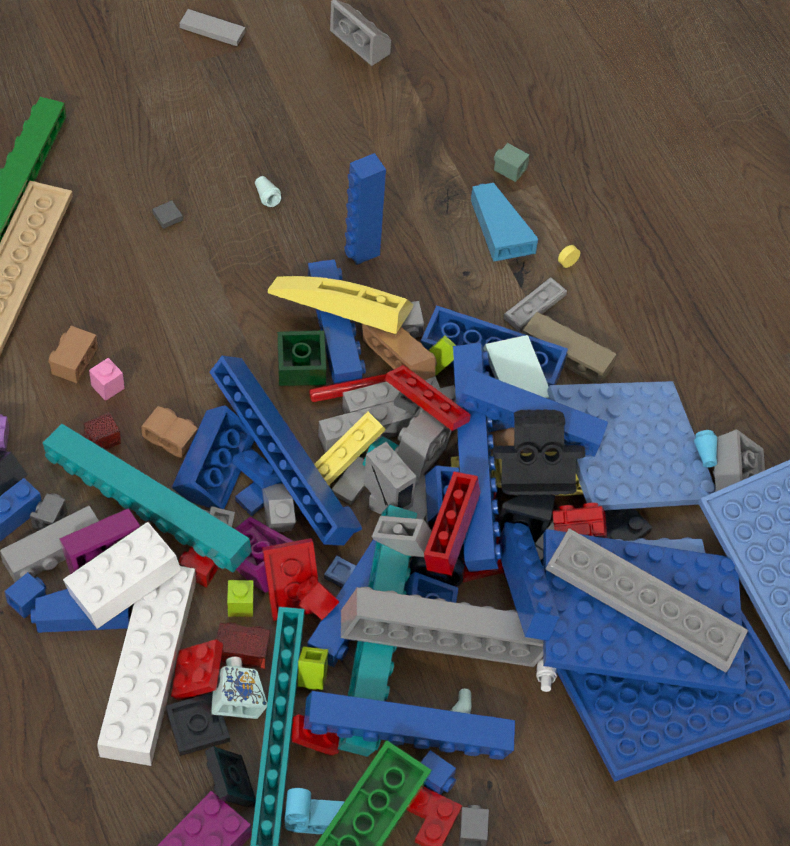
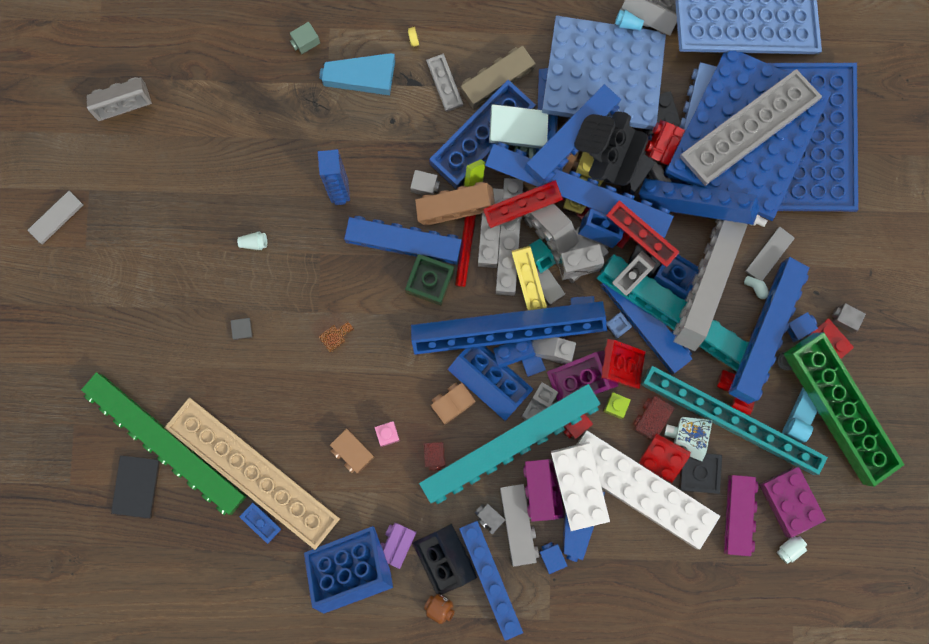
camera: 65 degrees left, 25 degrees up
black plate [205,746,256,807] -> none
light yellow wedge [268,276,413,334] -> none
red brick [296,576,339,620] -> none
lime brick [297,647,328,690] -> none
none -> clear orange plate [318,322,354,352]
none -> magenta brick [724,475,758,556]
none -> light grey tile [745,227,795,281]

